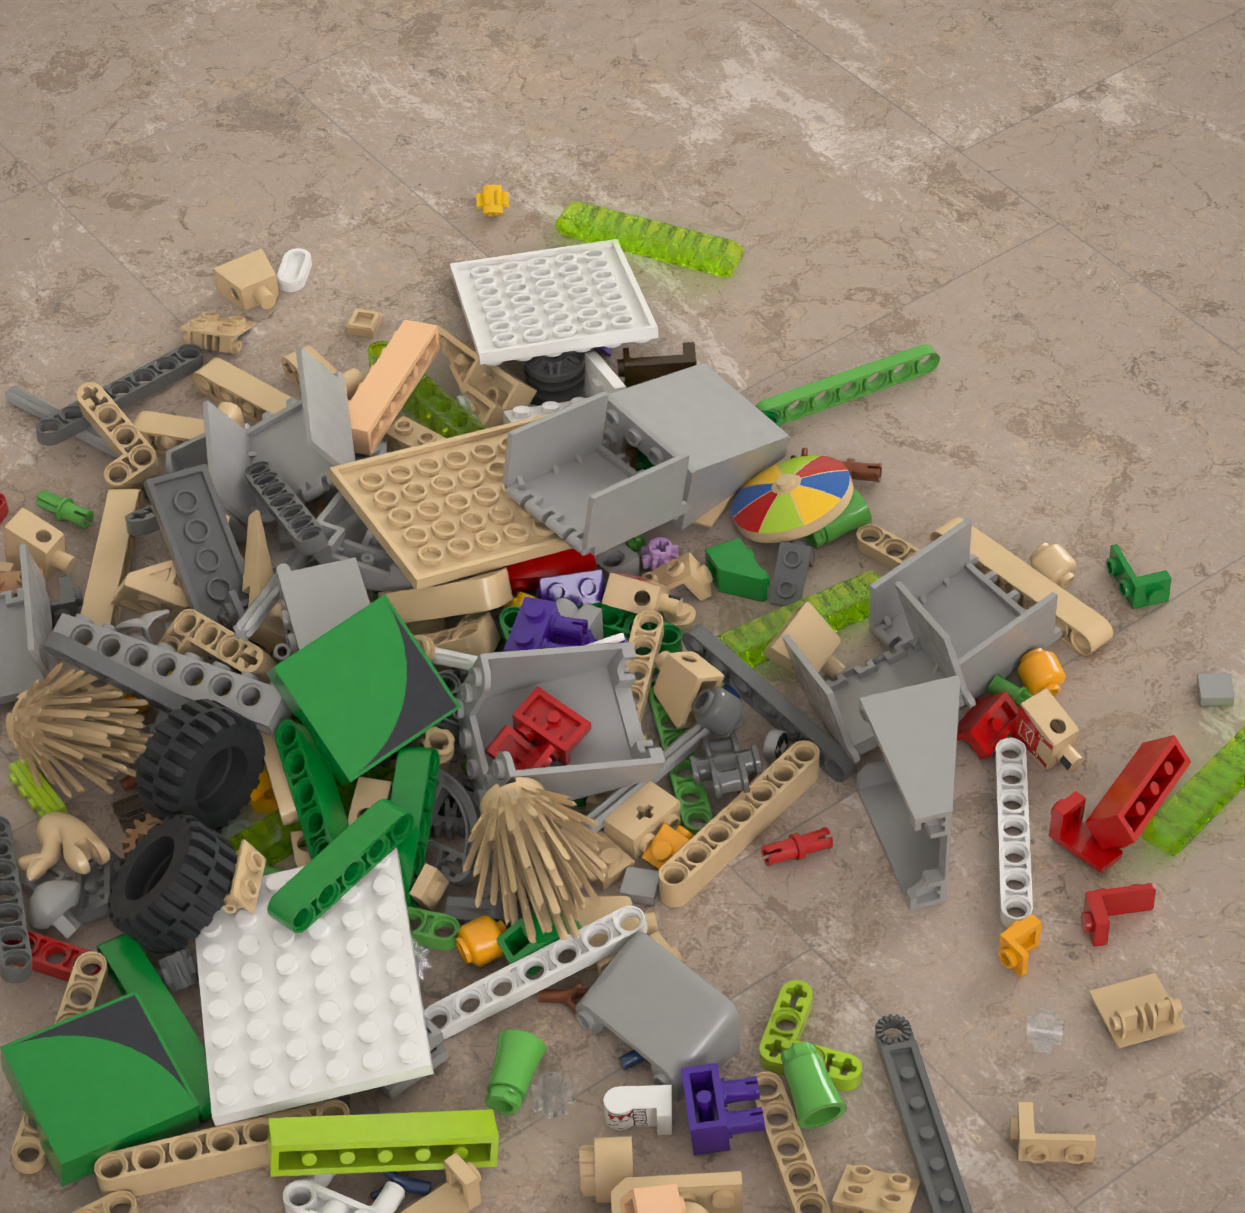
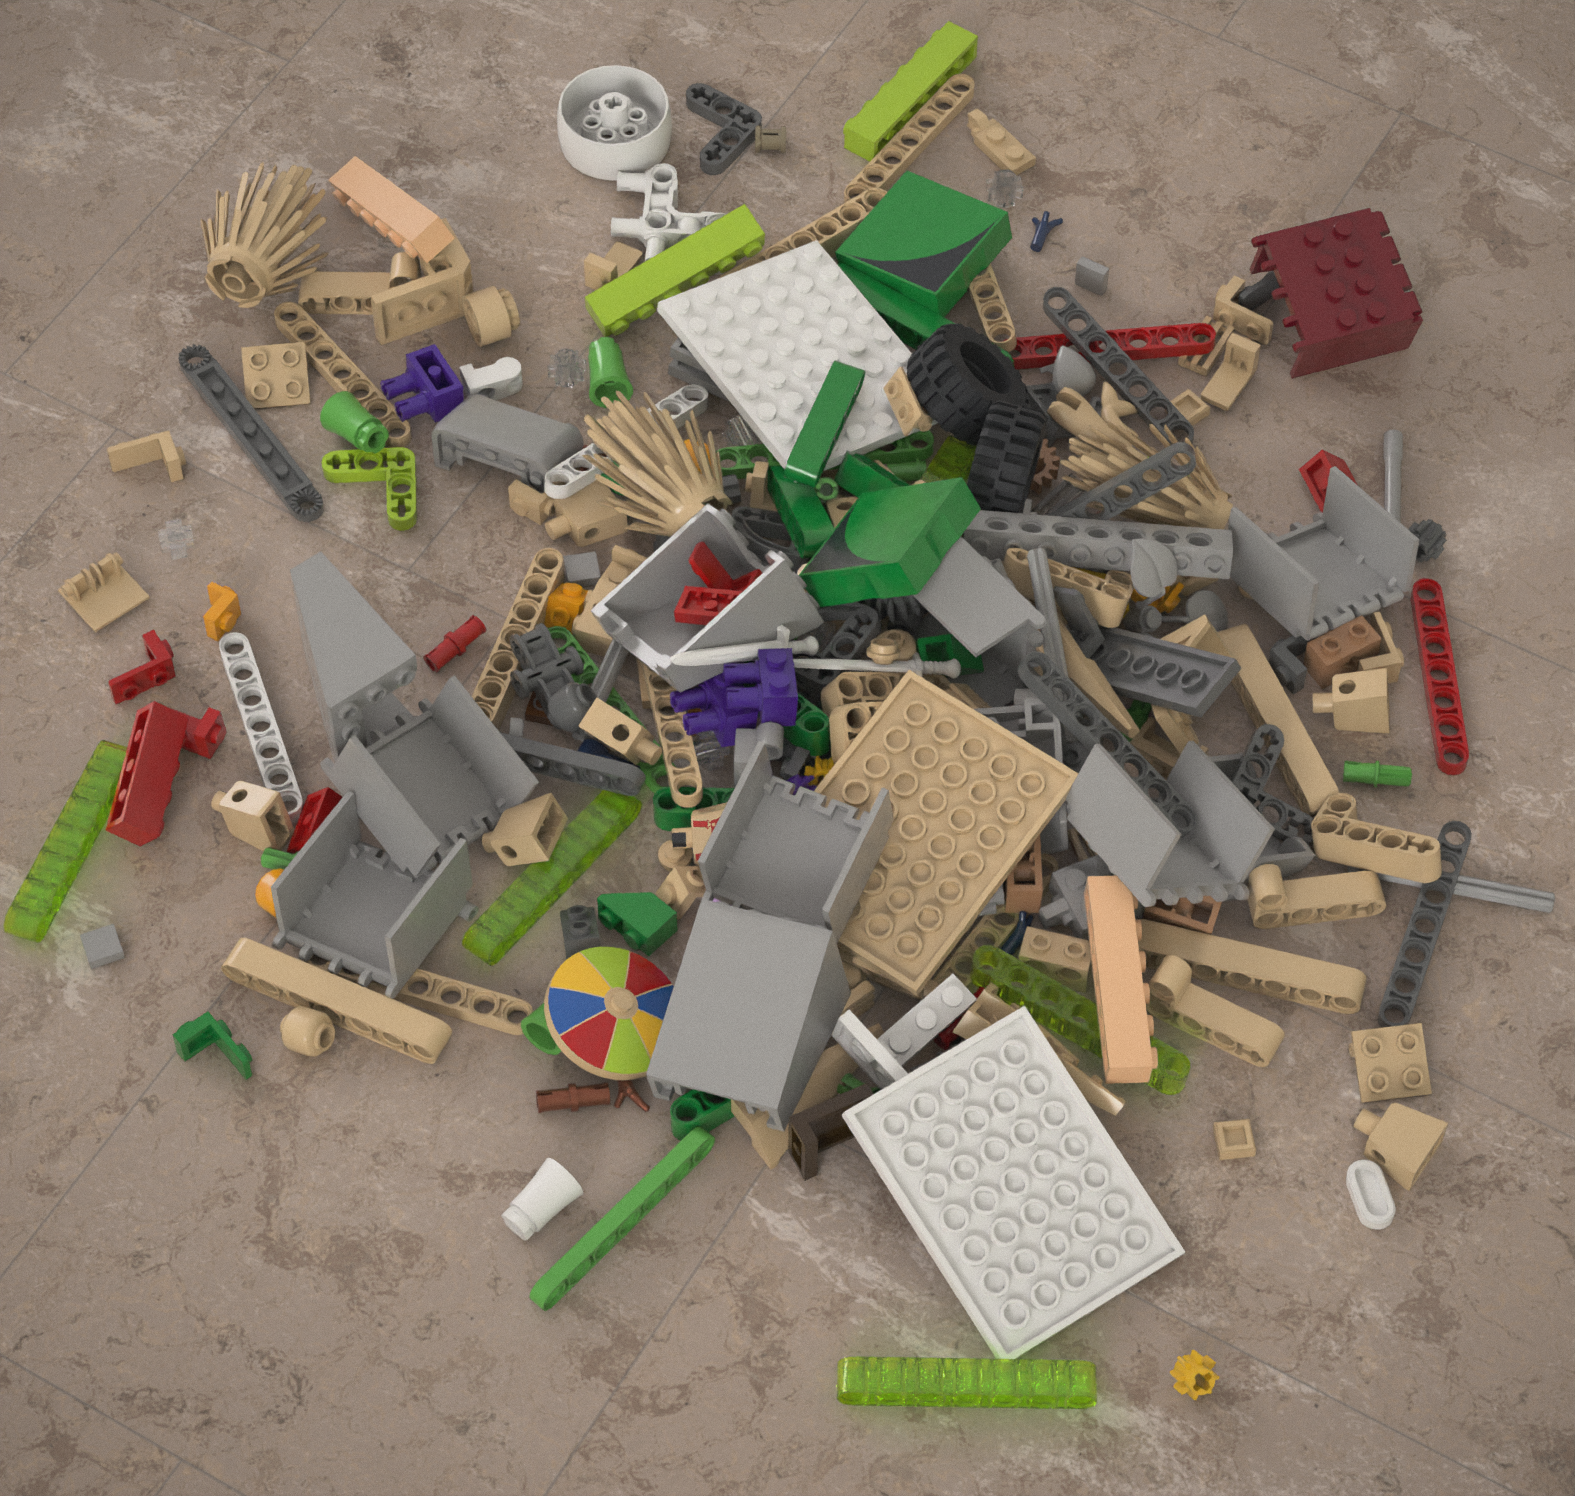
camera: 155 degrees right, 10 degrees up
none -> white plant [501,1158,583,1241]

